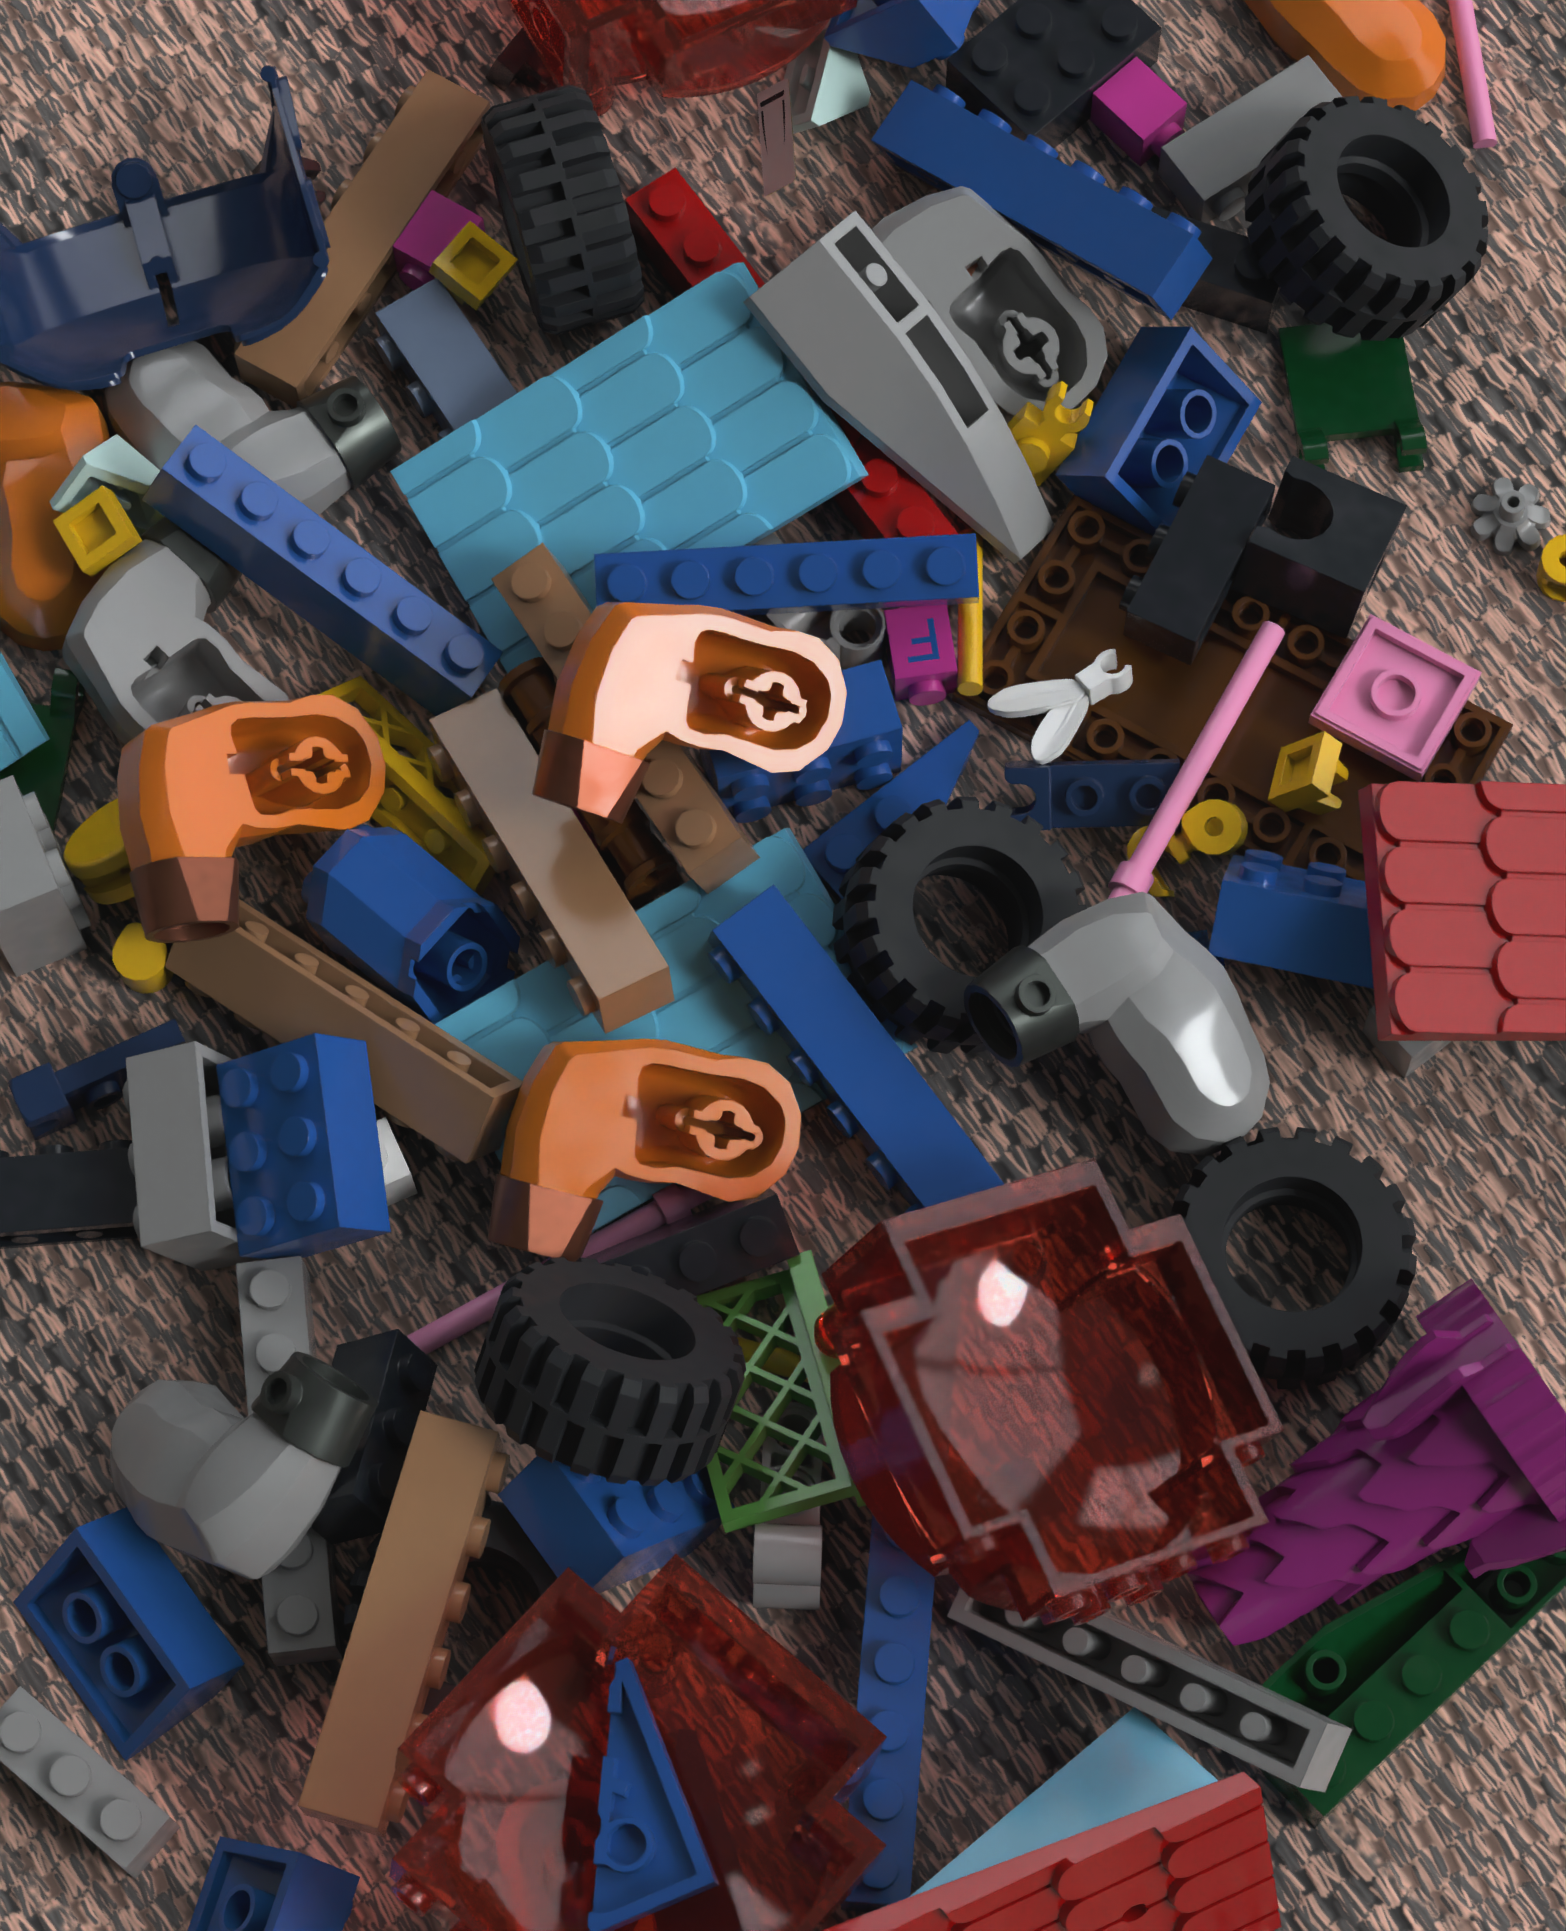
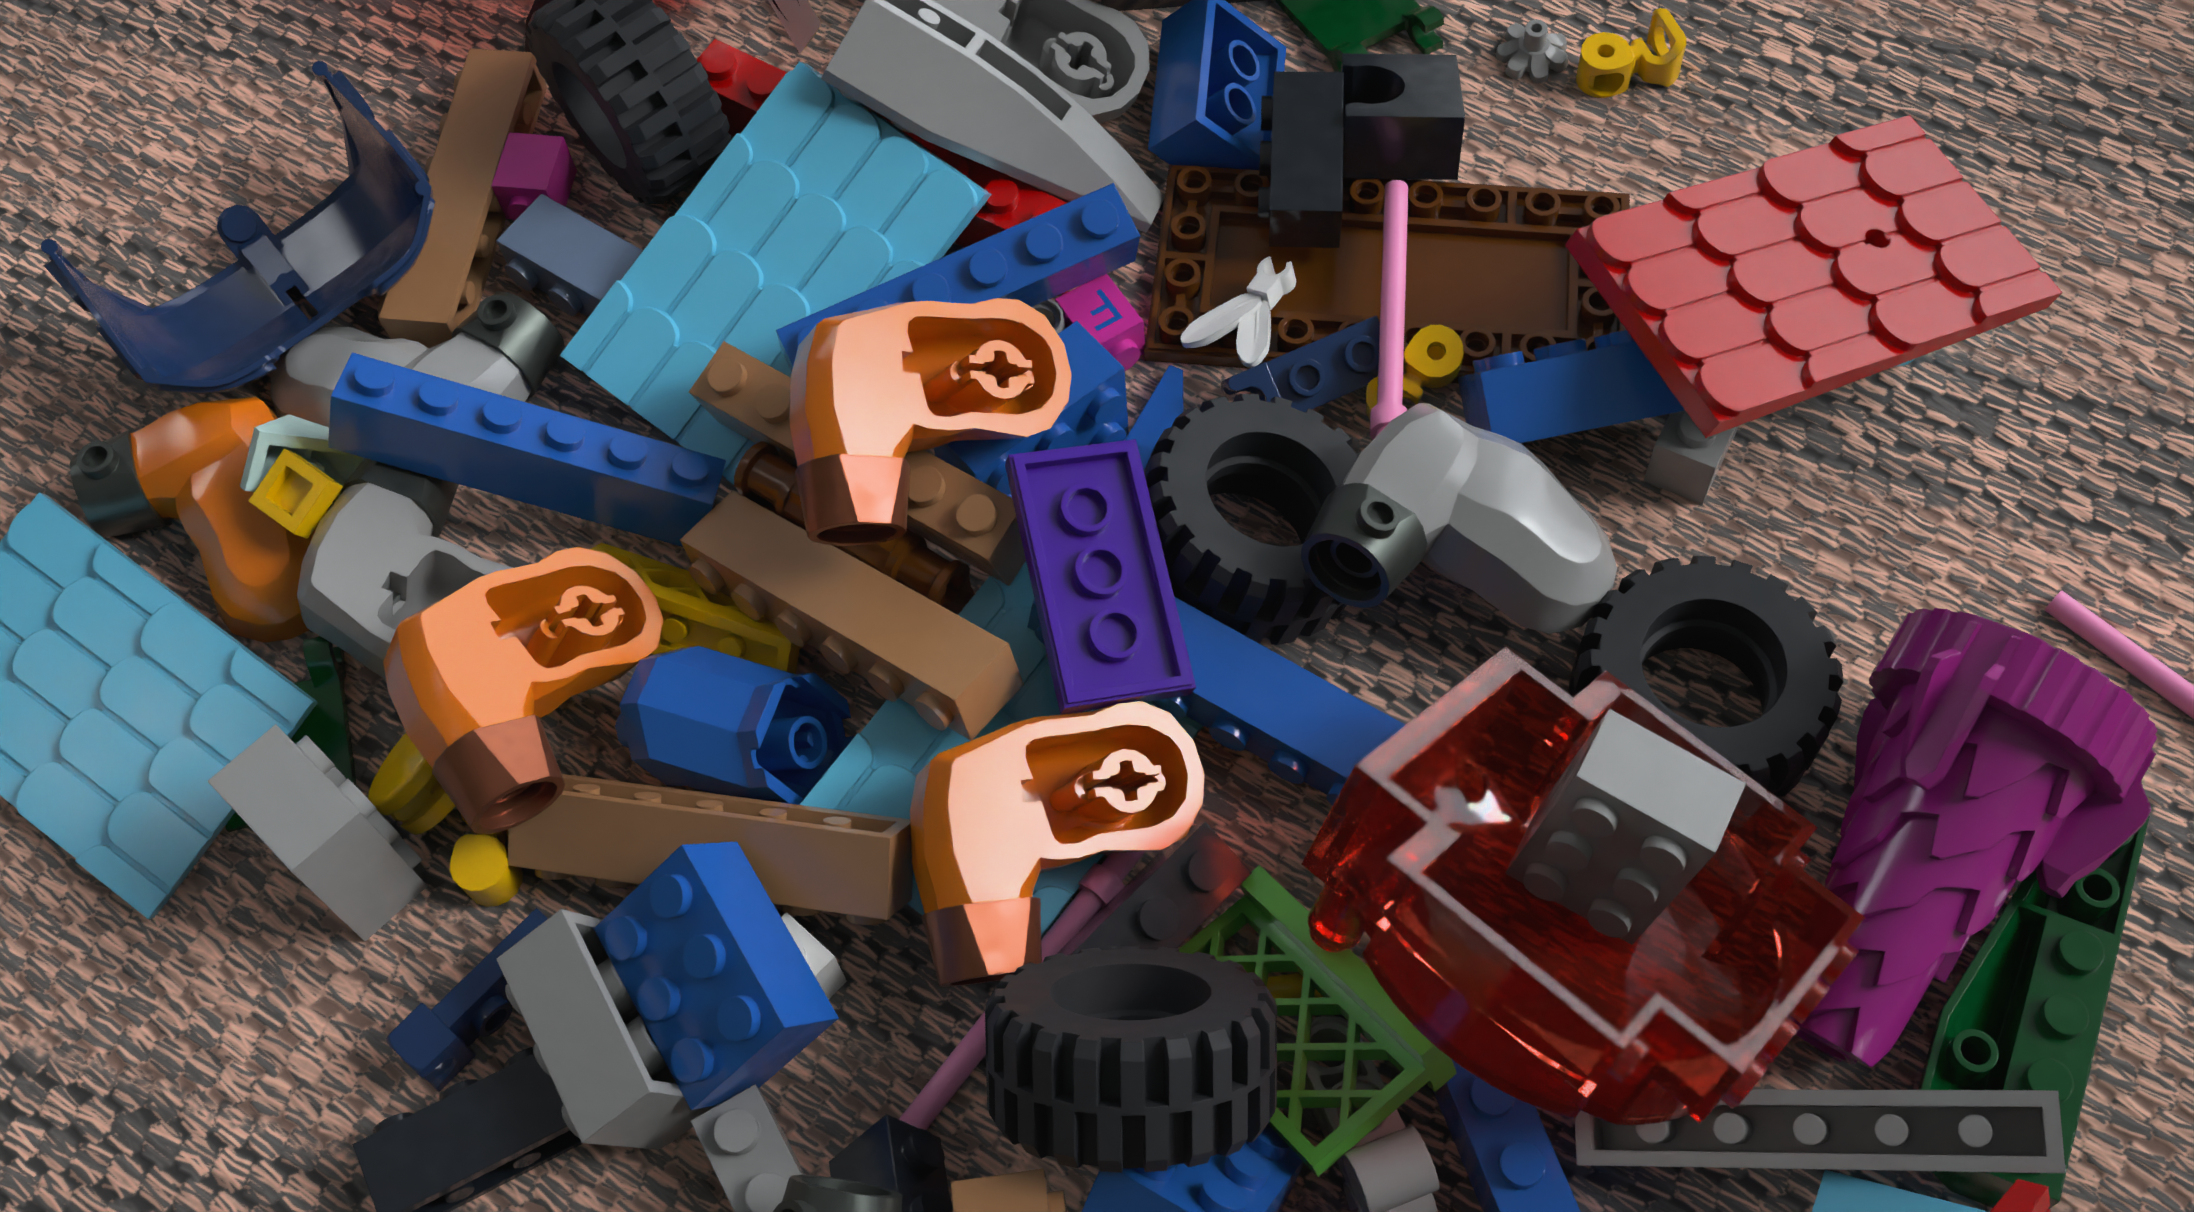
camera: 20 degrees left, 10 degrees down
yellow tile [429,221,518,311] -> none
yellow bar [957,528,983,696] -> none
yellow plate [1007,381,1094,486] -> none
yellow tile [1268,731,1349,815] -> none
bright pink tile [1308,614,1482,782] -> none
none -> dark purple tile [1005,439,1196,715]
none -> light grey brick [1505,709,1746,945]

